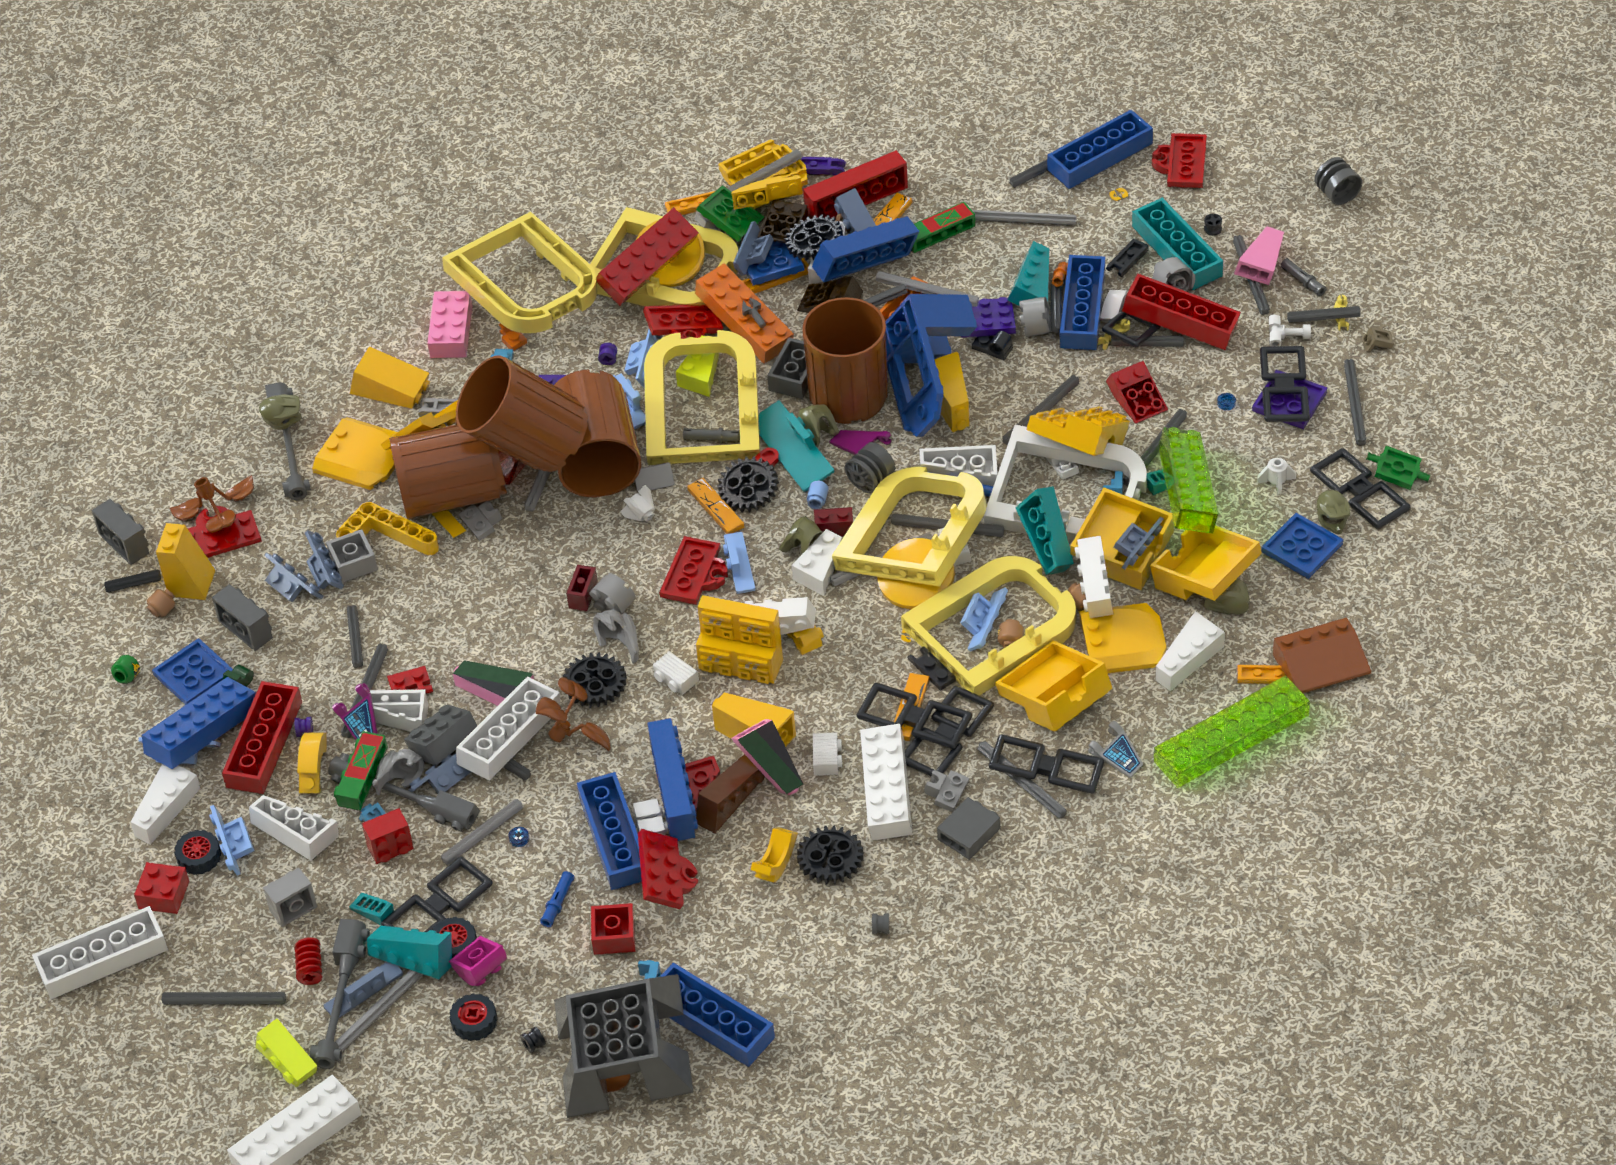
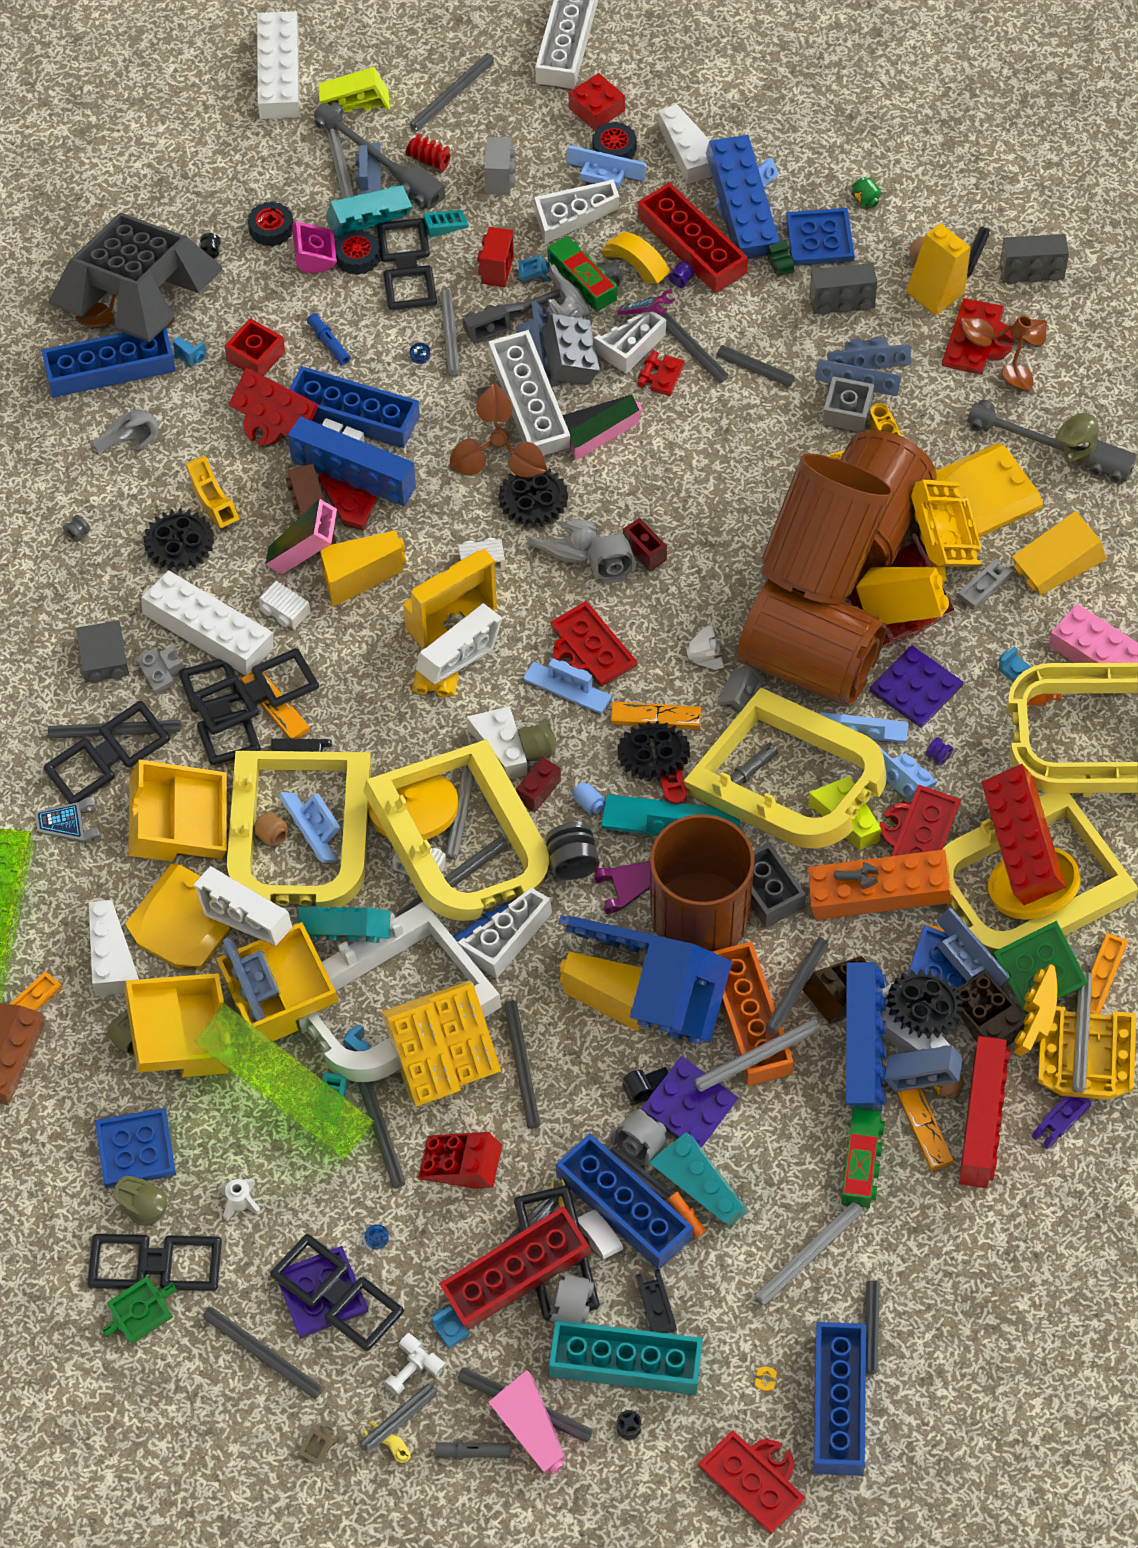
camera: 125 degrees right, 10 degrees up
none -> light grey hair [90,409,158,456]
none -> dark azure bracket [431,1305,469,1349]

